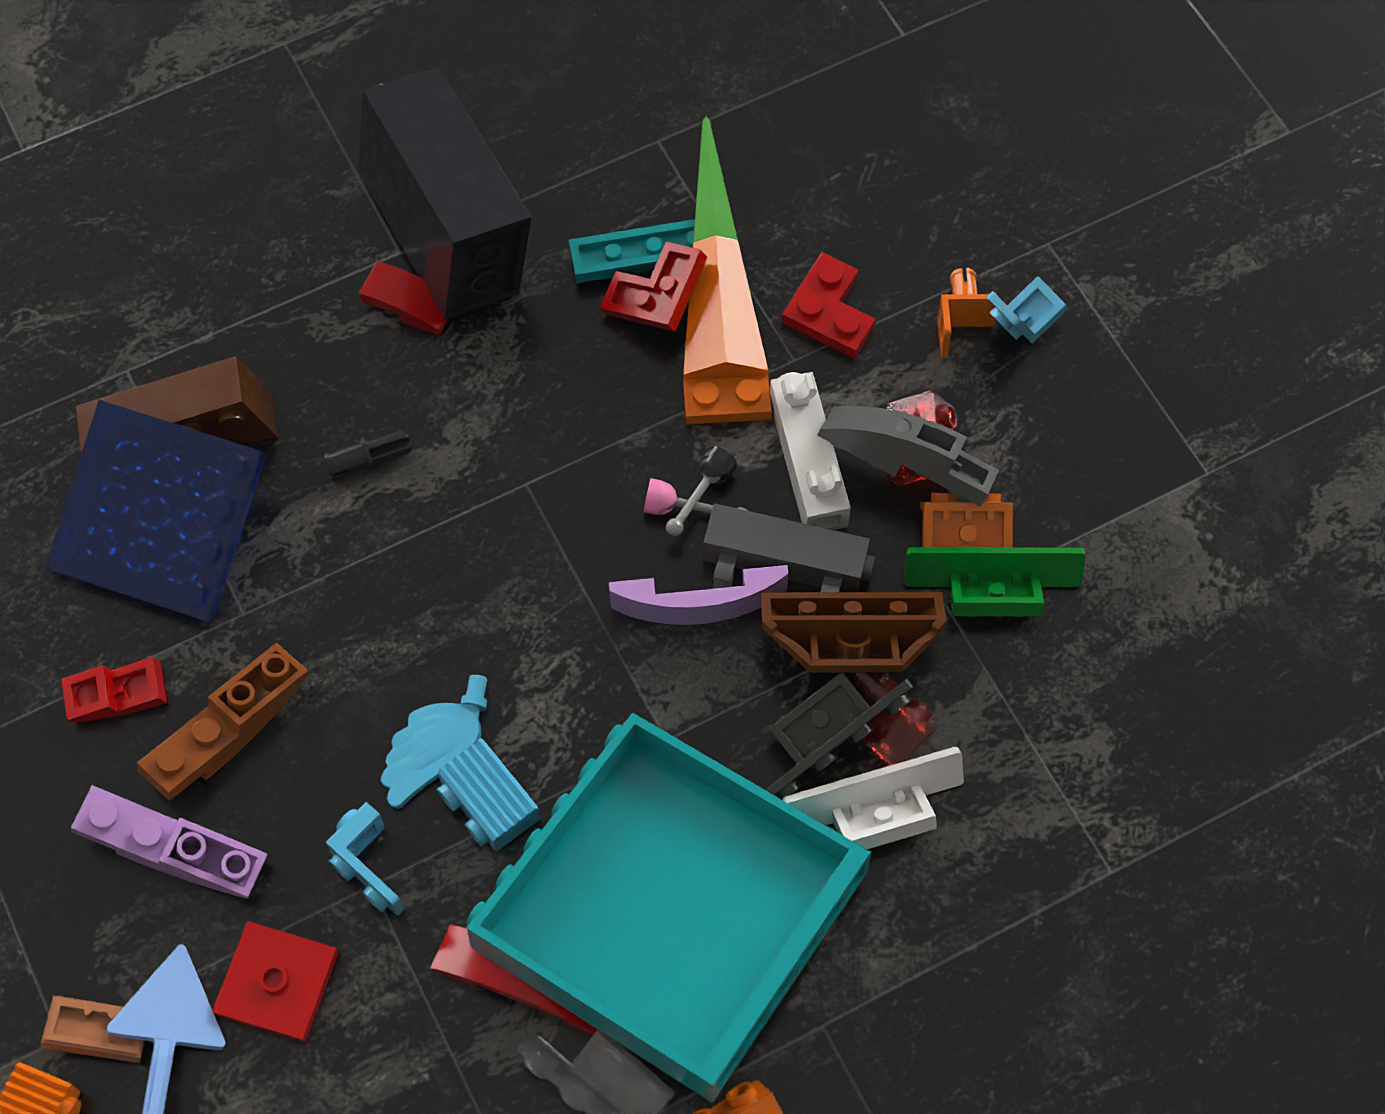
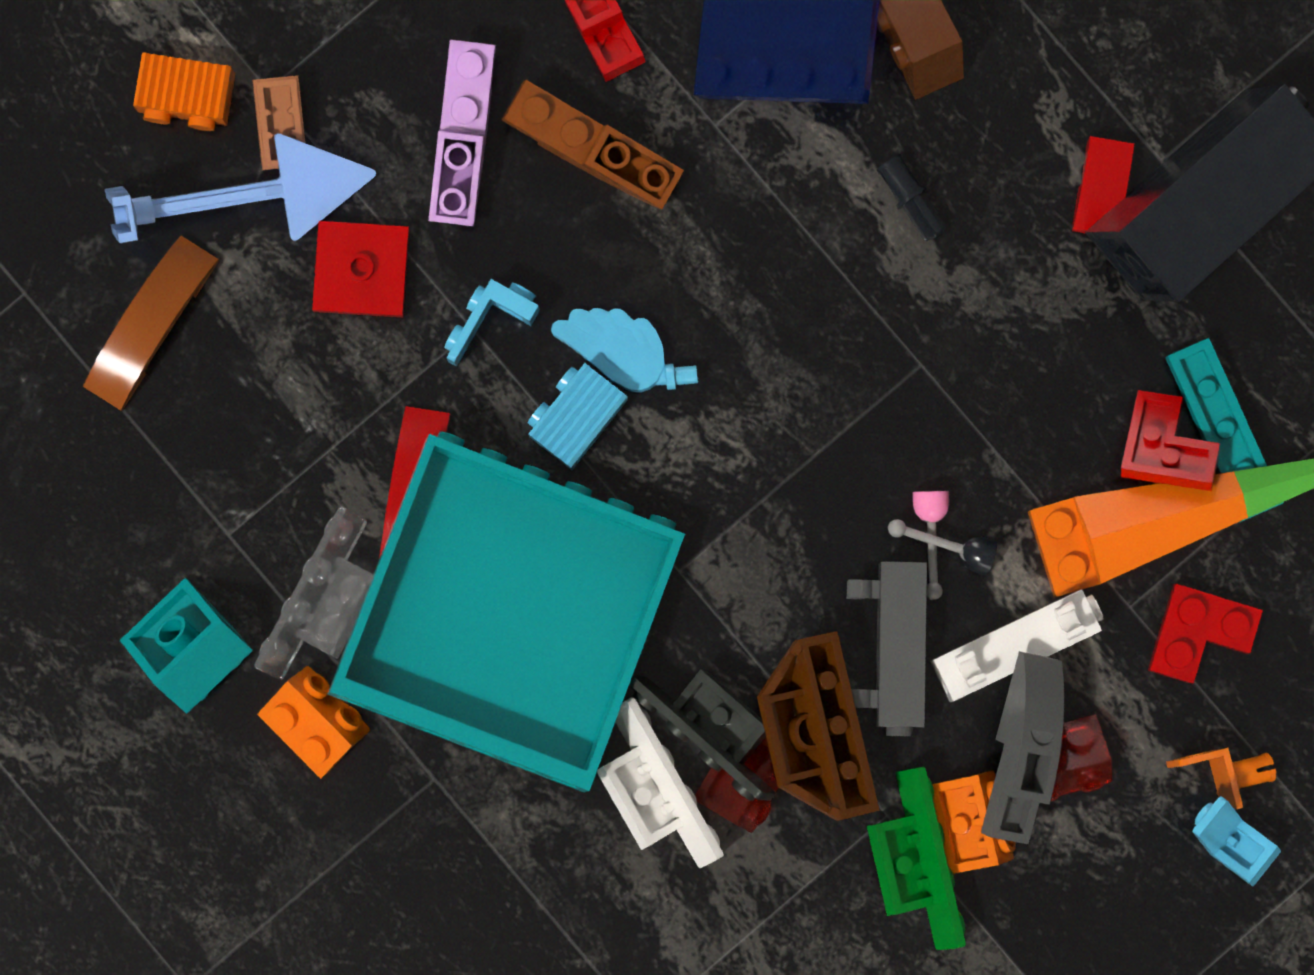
camera: 75 degrees right, 20 degrees up
lavender slope [609,565,789,625] -> none

